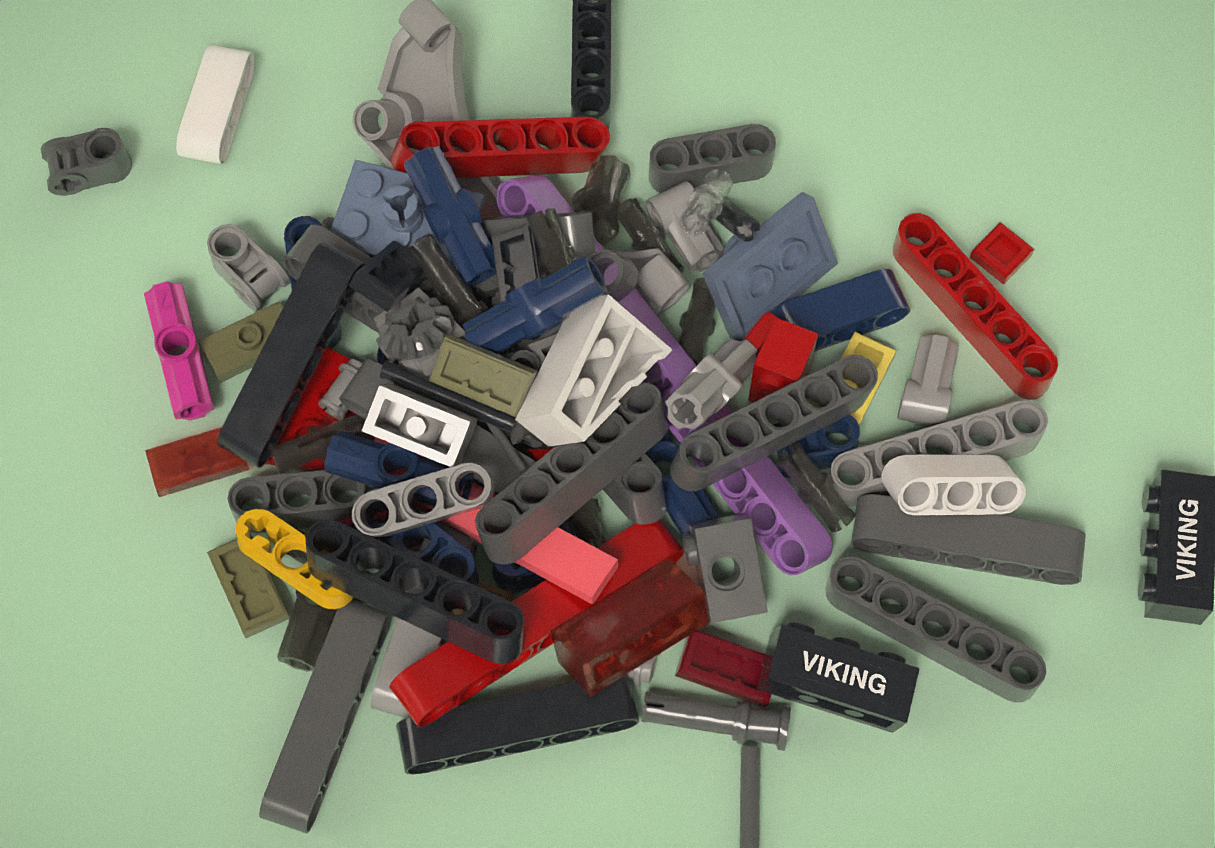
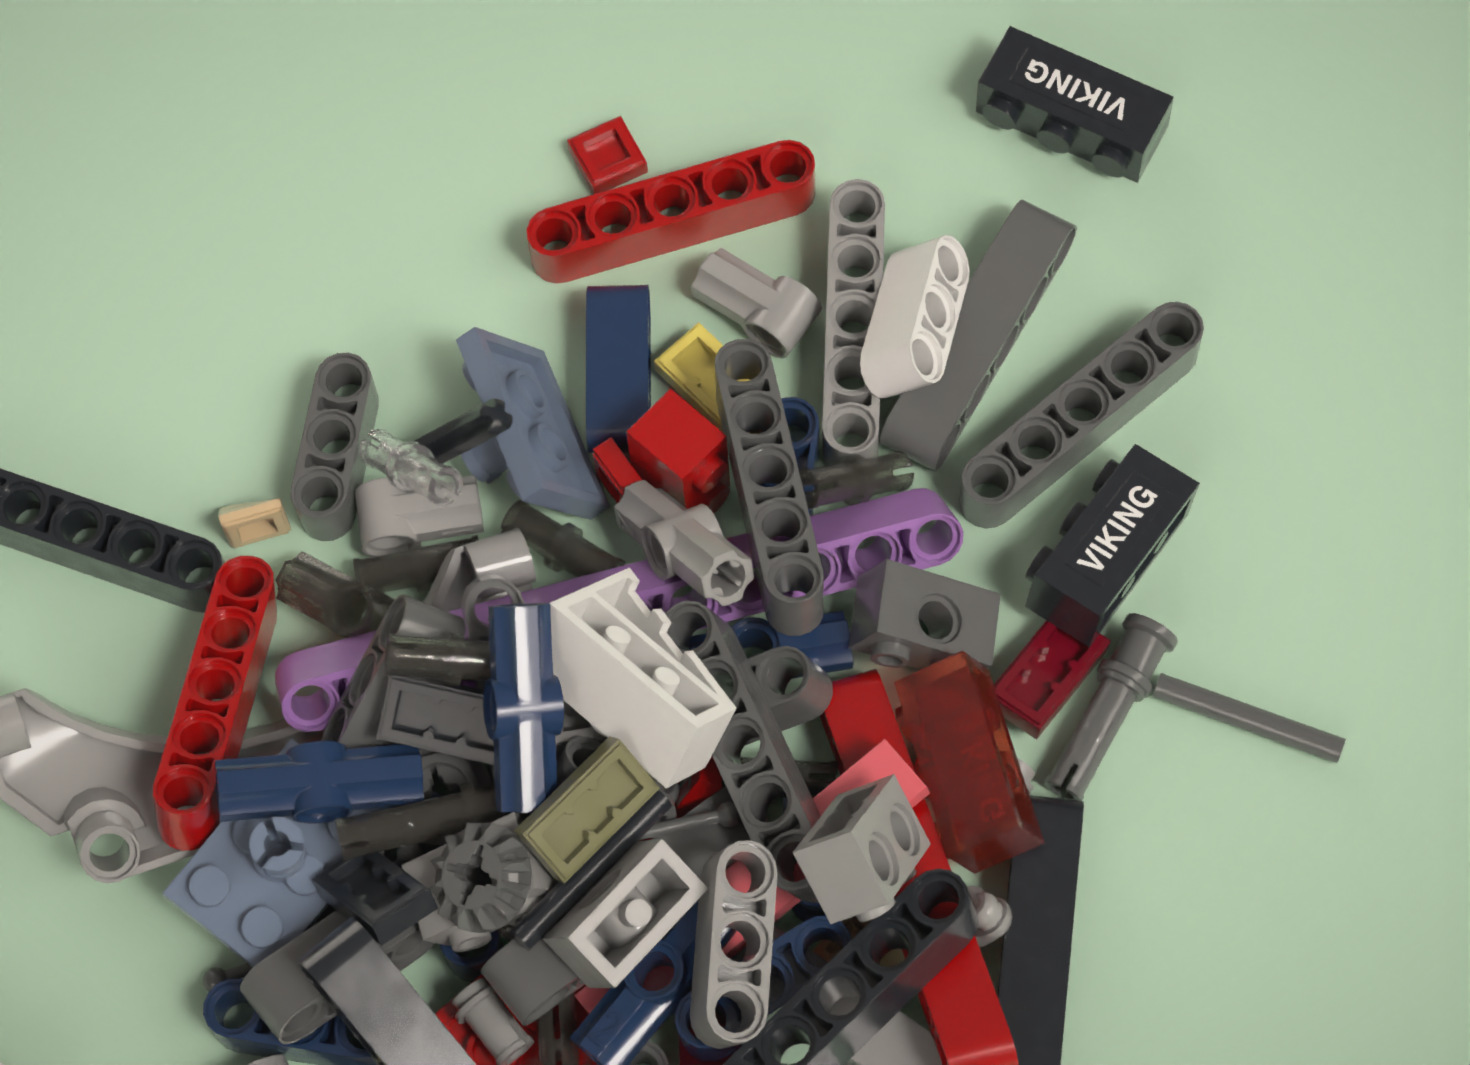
camera: 65 degrees left, 0 degrees up
none -> tan slope [218,498,291,549]
none -> light grey brick [792,774,931,924]
none -> light grey arm [967,886,1013,947]

